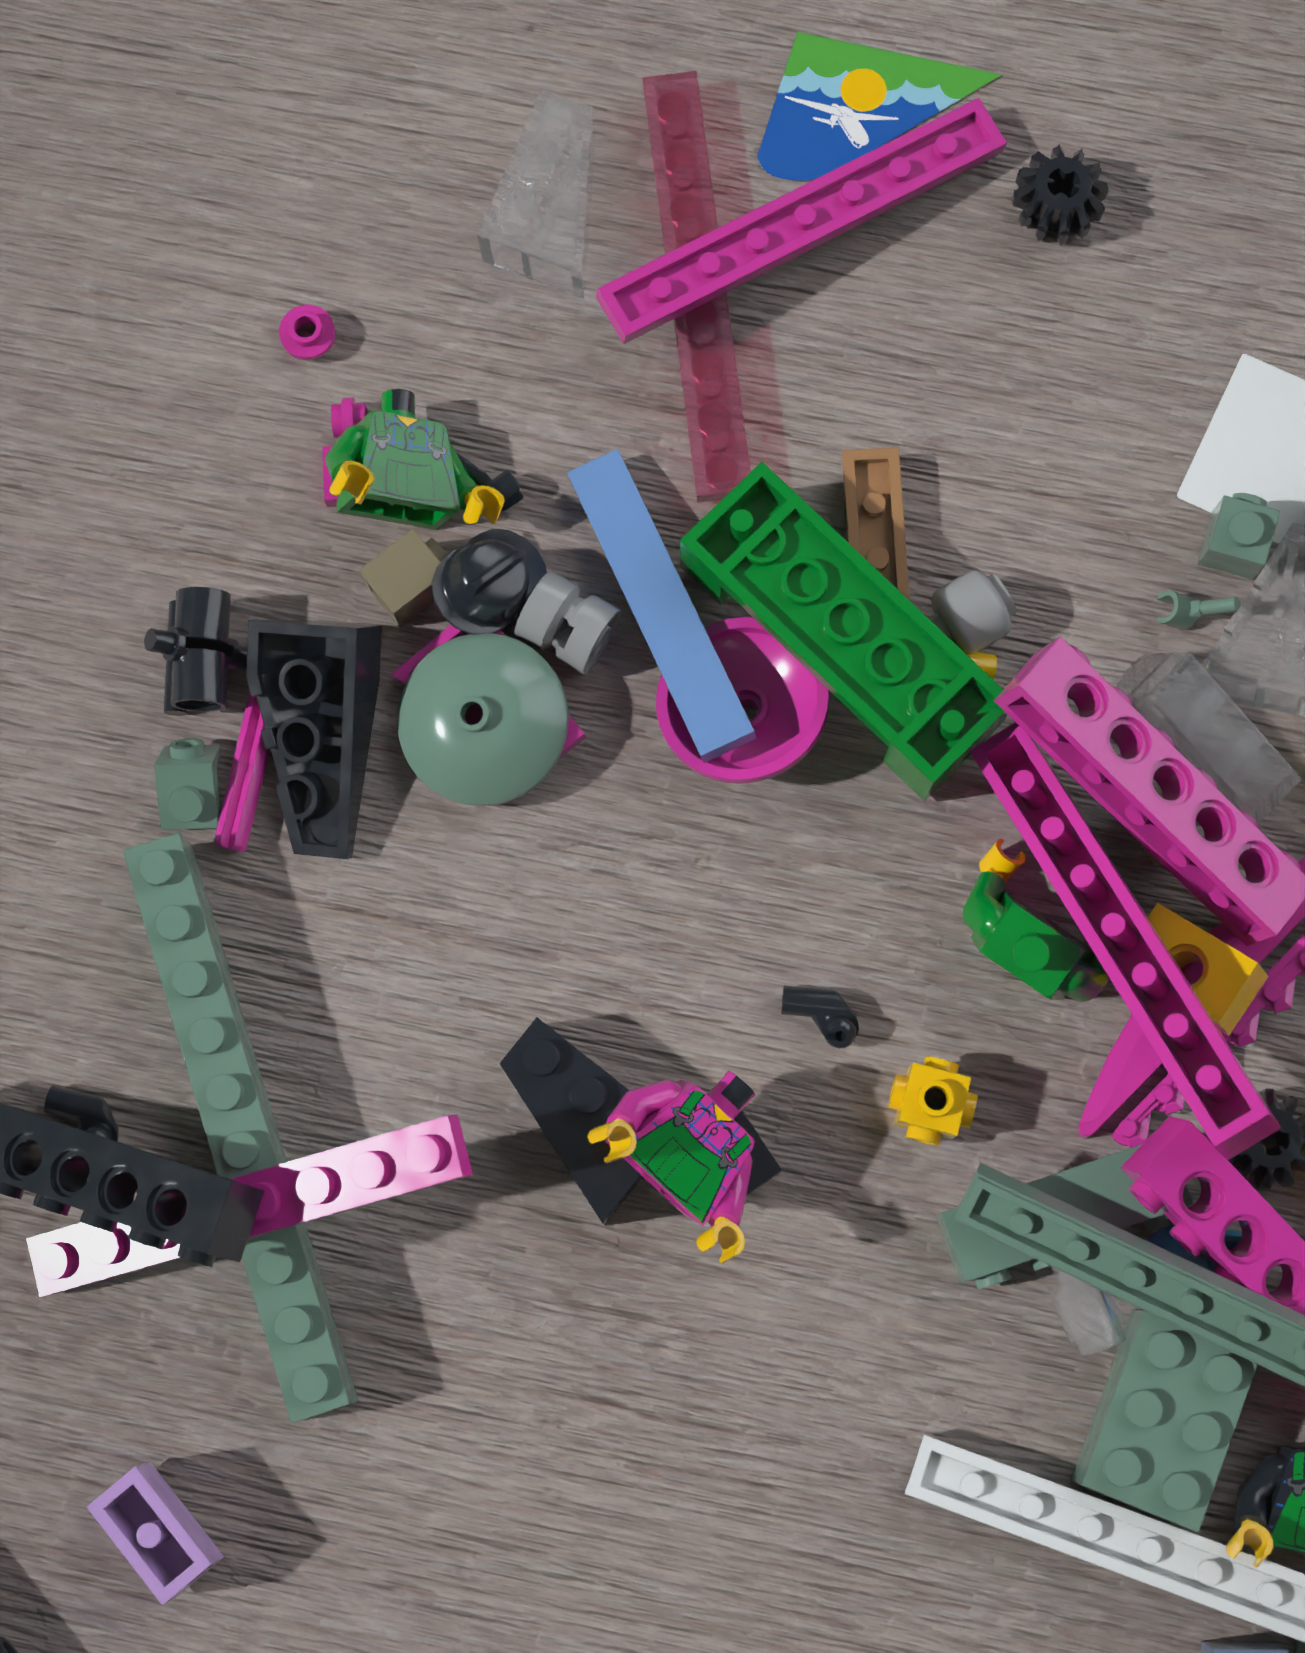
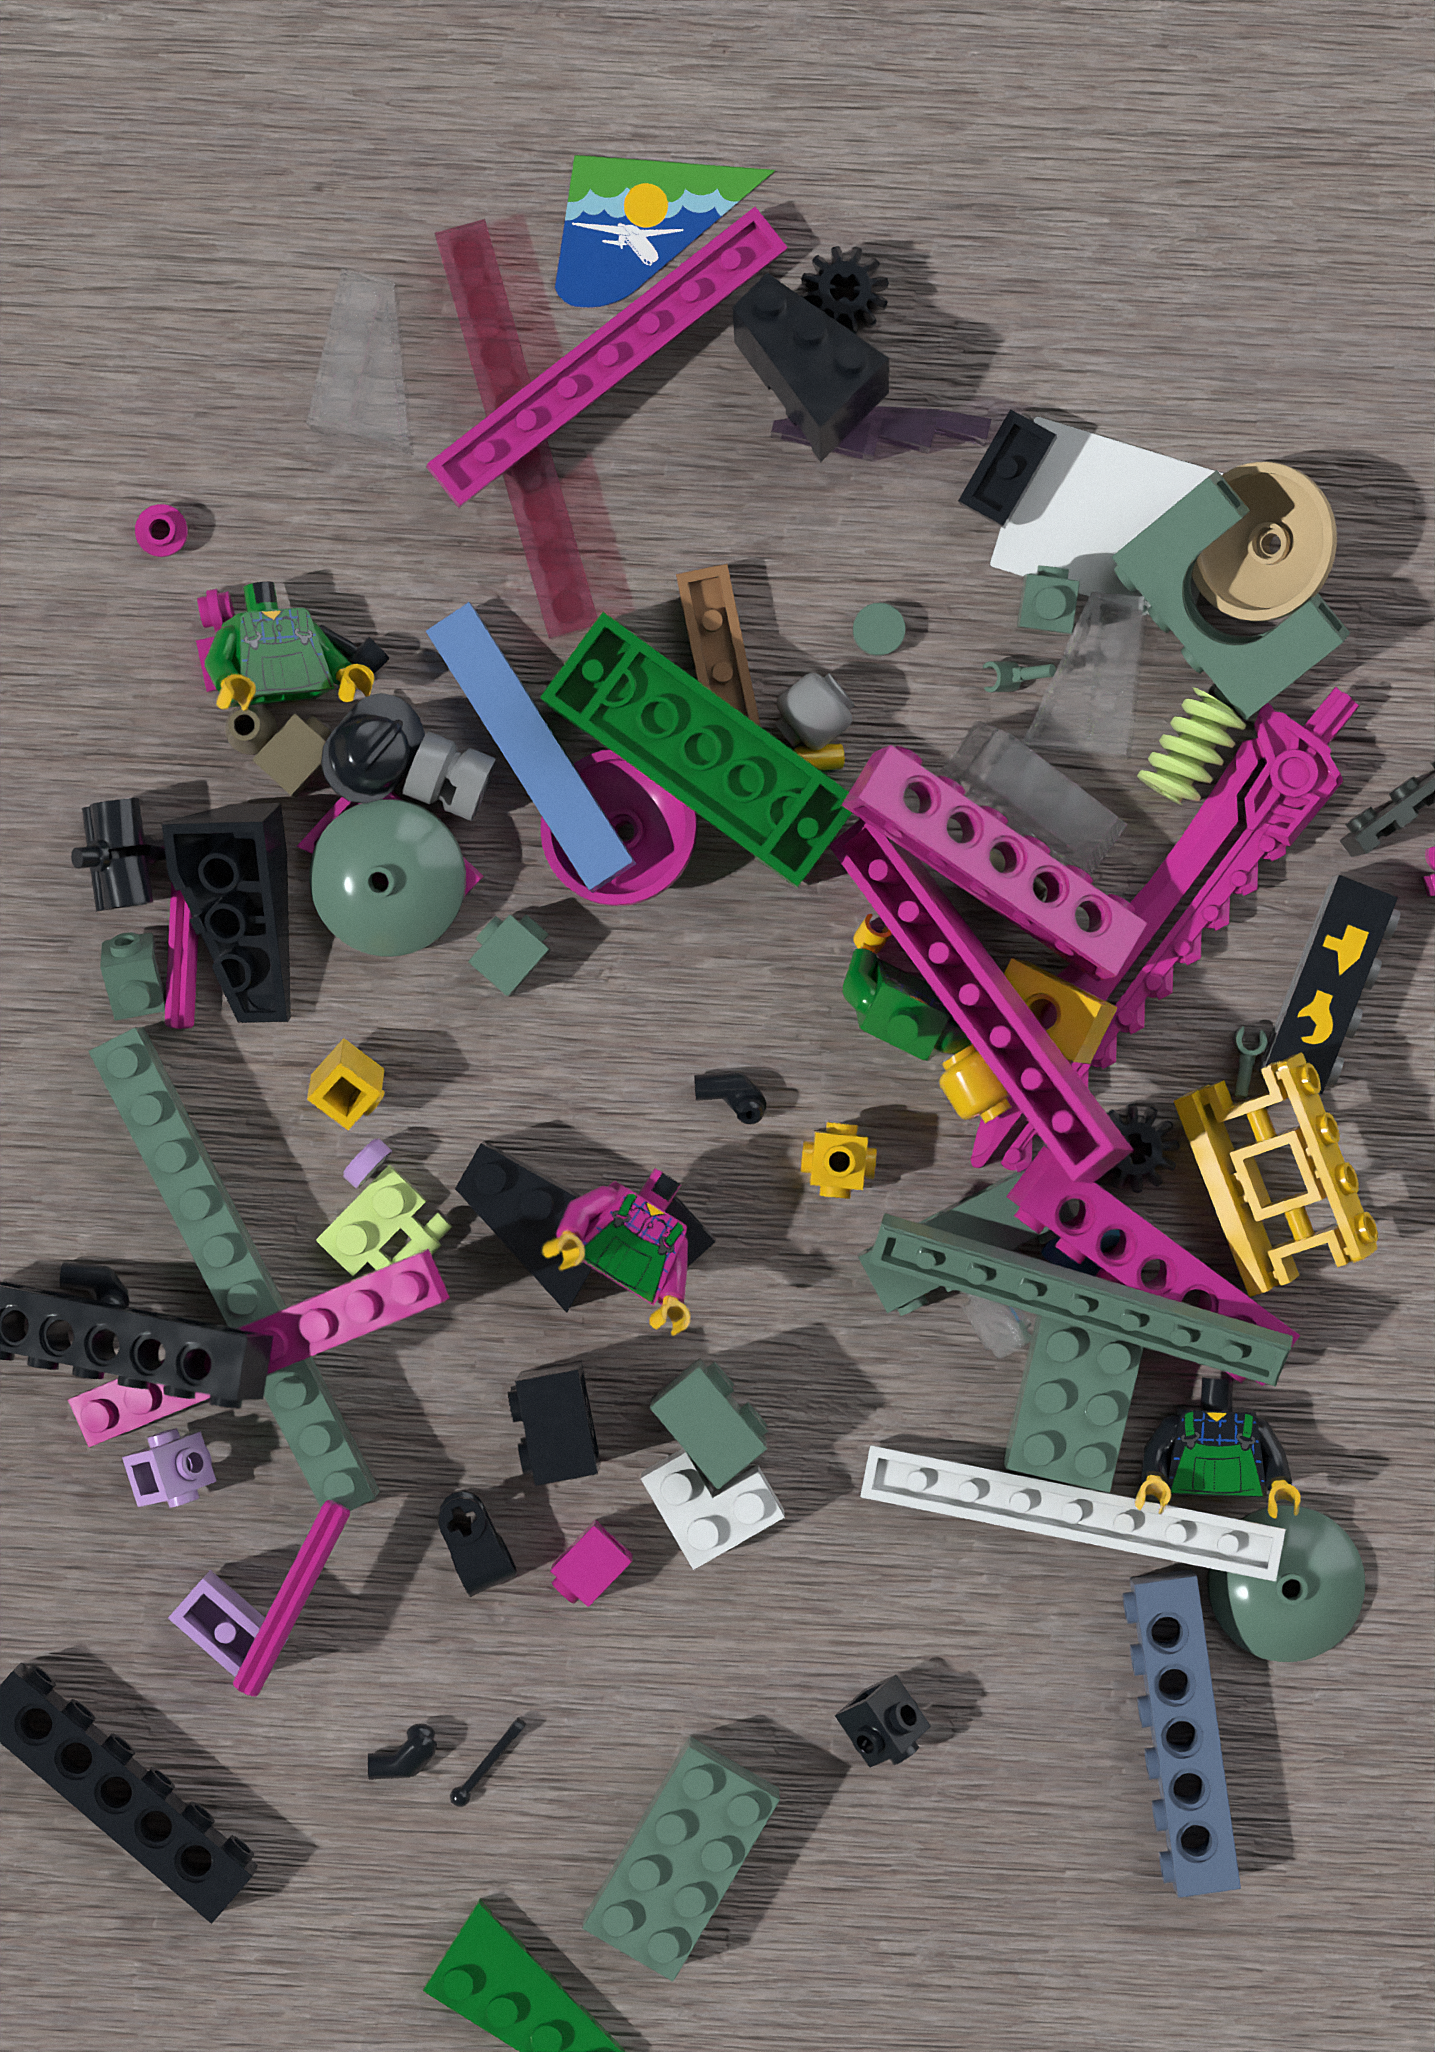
camera: 15 degrees left, 10 degrees up
none -> lavender brick [122,1428,216,1508]
none -> dark tan cone [225,705,277,755]
none -> dark pink axle [233,1500,350,1697]
none -> yellow brick [307,1038,385,1131]
none -> yellowish green plate [316,1165,452,1276]
none -> lavender tile [343,1138,393,1189]
none -> black piece [438,1490,518,1597]
none -> sand green brick [468,914,551,997]
none -> black brick [508,1360,601,1486]
none -> dark pink brick [550,1519,633,1607]
none -> white brick [640,1448,785,1570]
none -> sand green brick [650,1358,768,1490]
none -> black wedge [732,273,889,462]
none -> clear purple slope [771,406,992,462]
none -> sand green tile [853,603,905,657]
none -> yellow head [939,1044,1012,1124]
none -> black plate [958,409,1057,529]

